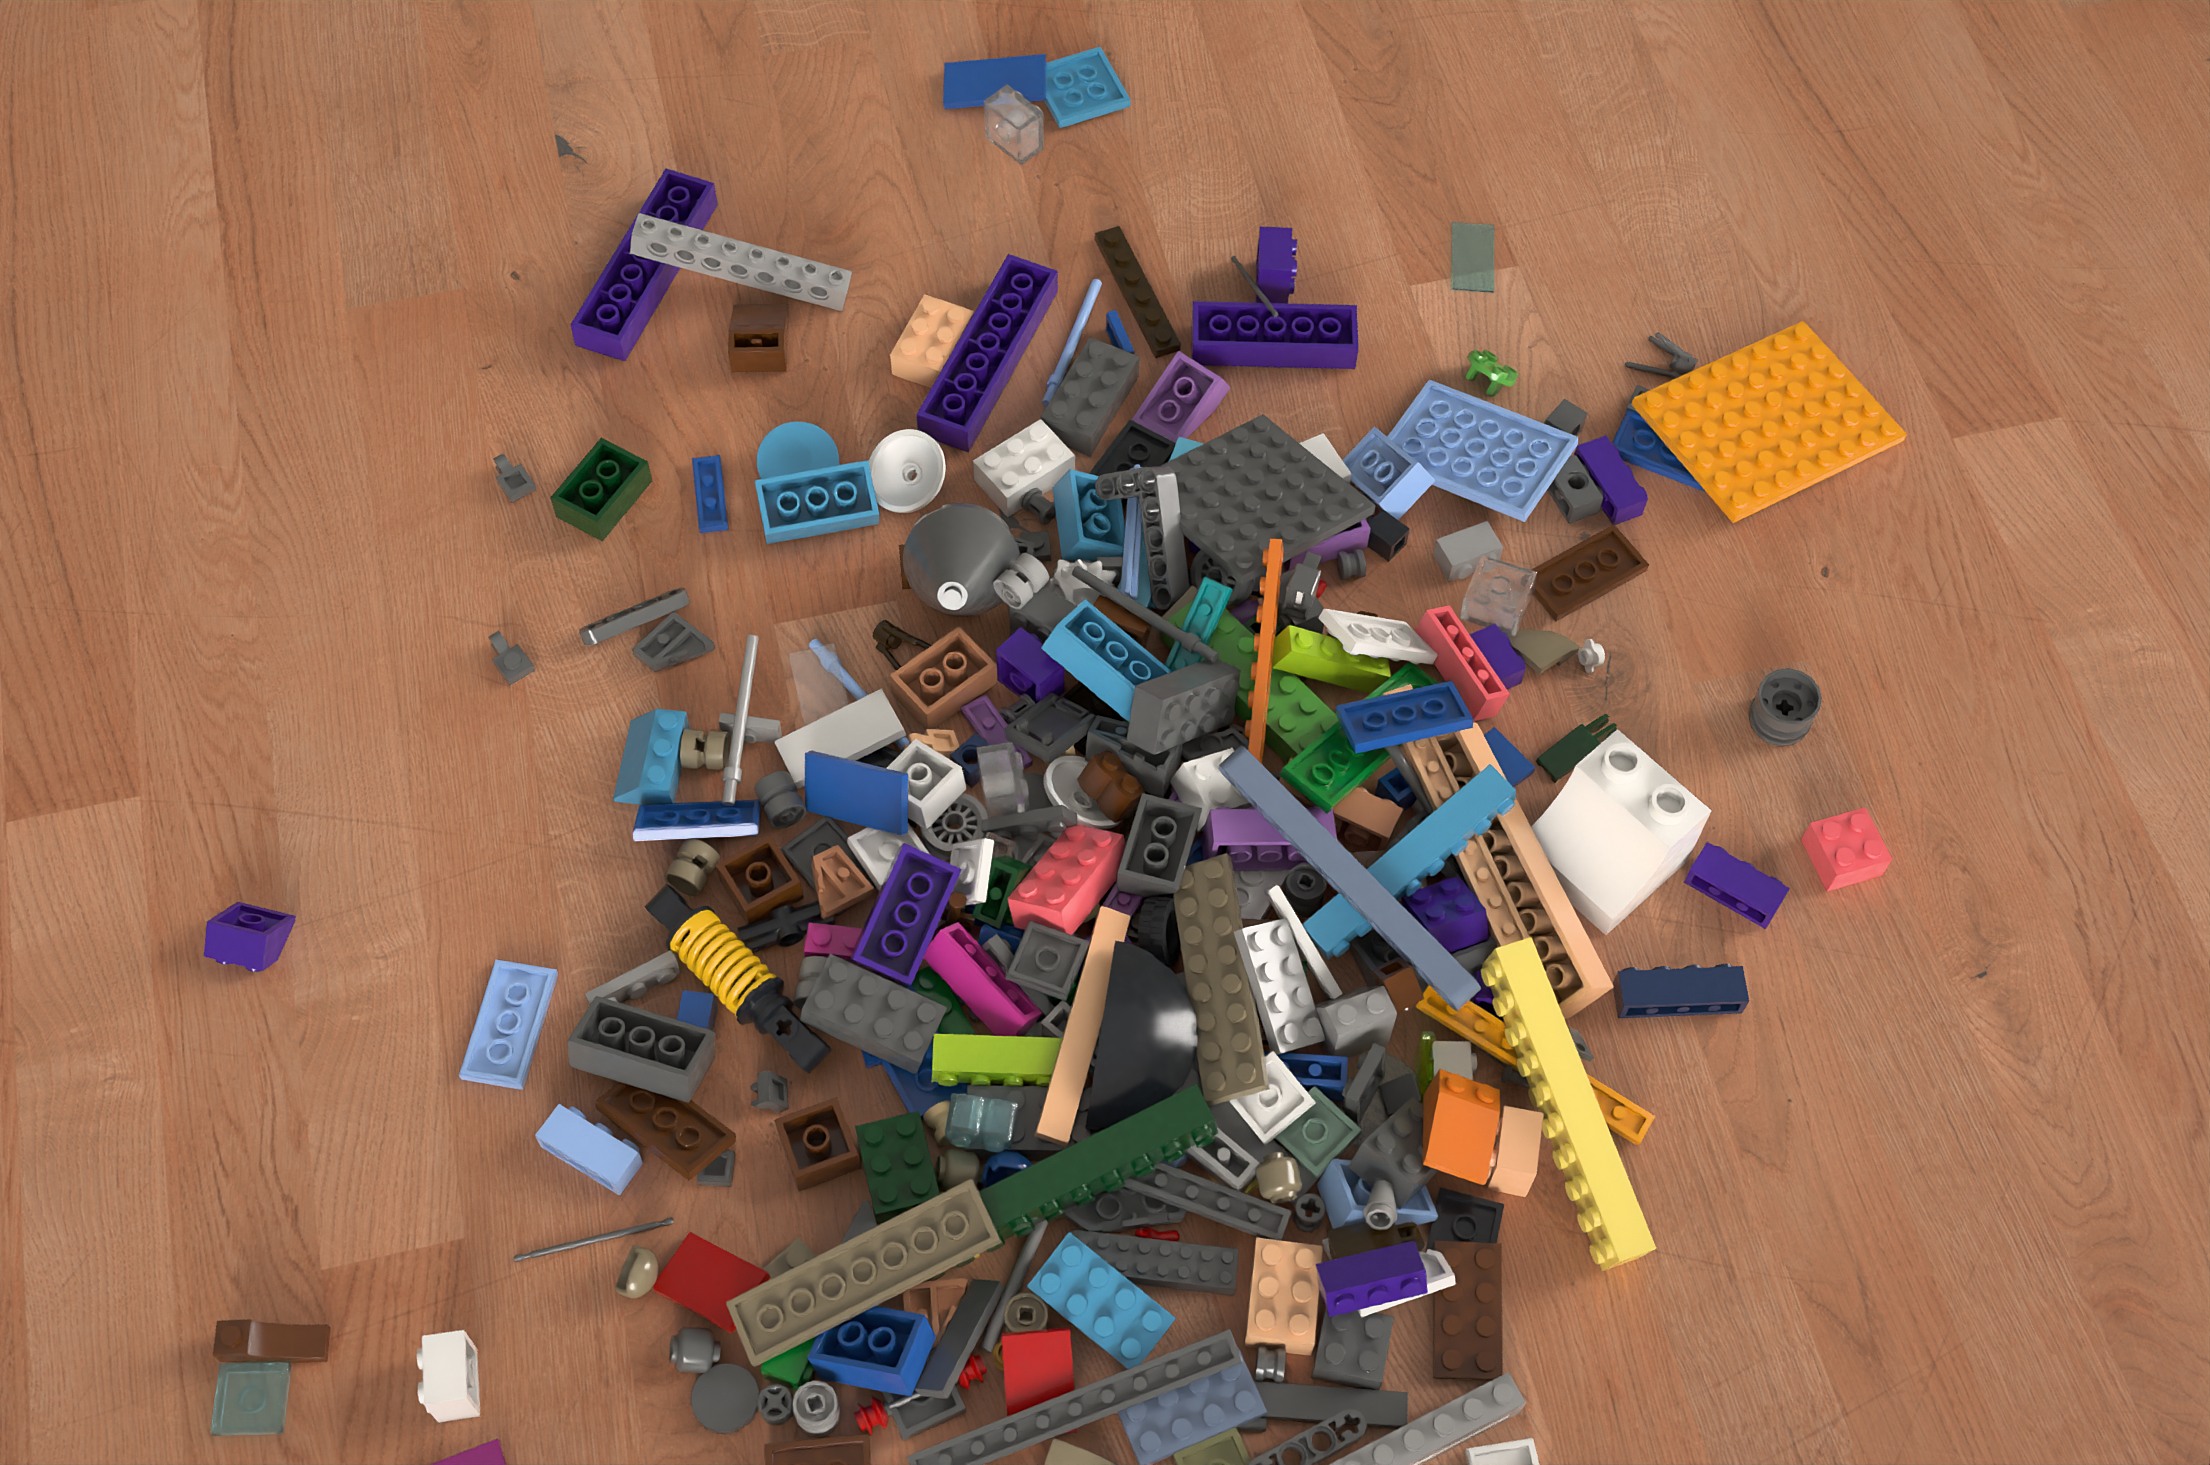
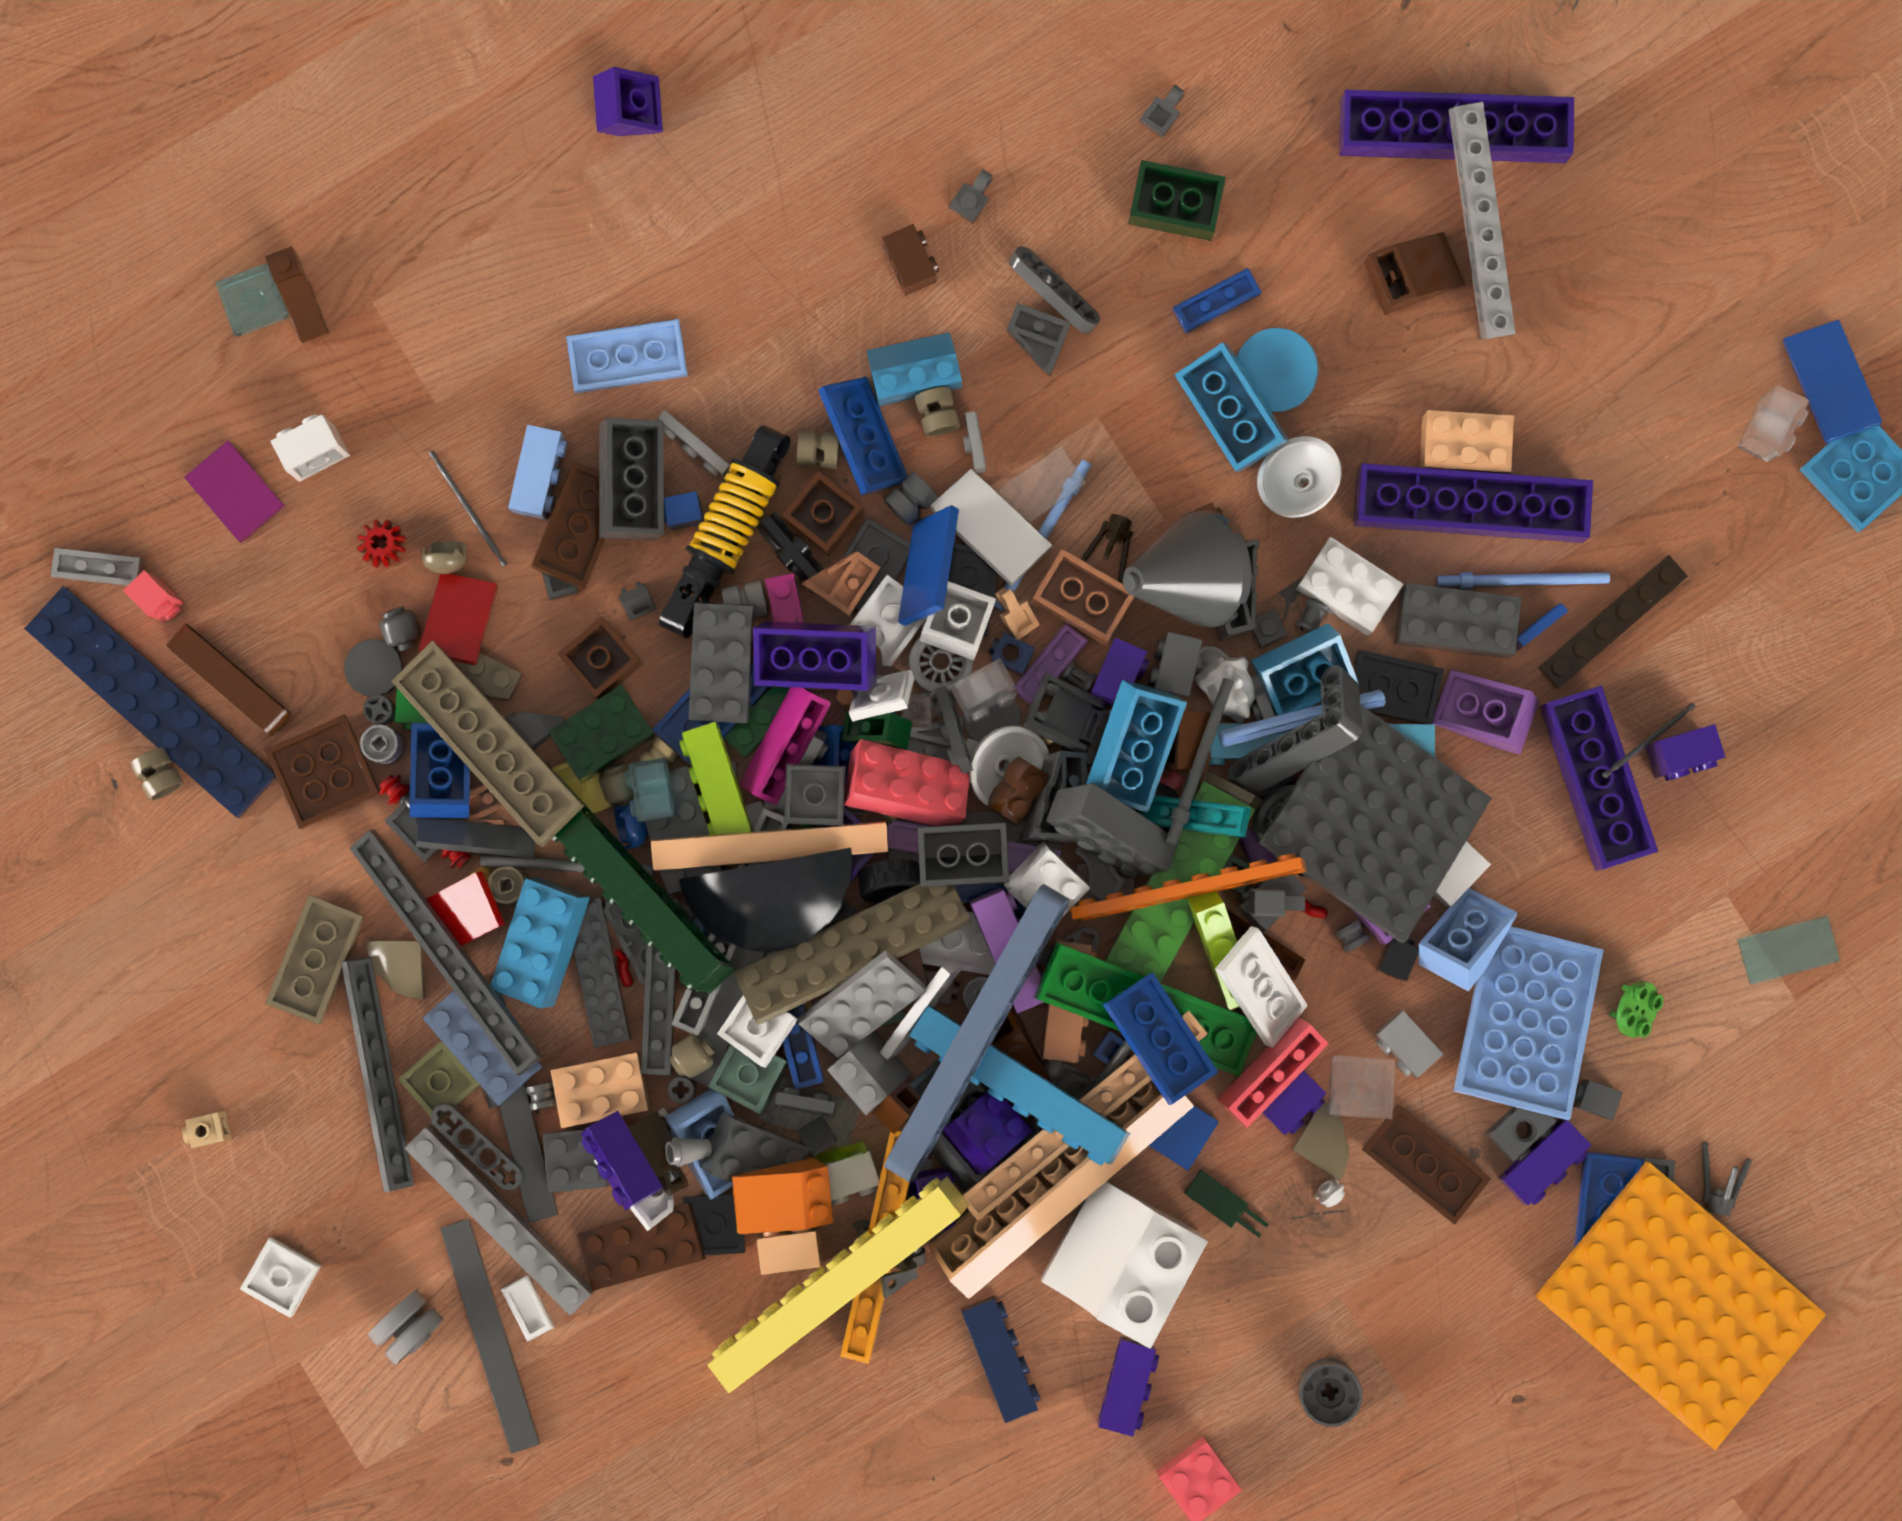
camera: 75 degrees right, 25 degrees up
light grey bar [722,635,759,806] -> none
light grey wheel [993,553,1049,609] -> none
none -> red gear [357,519,407,568]
none -> reddish brown brick [882,224,939,296]

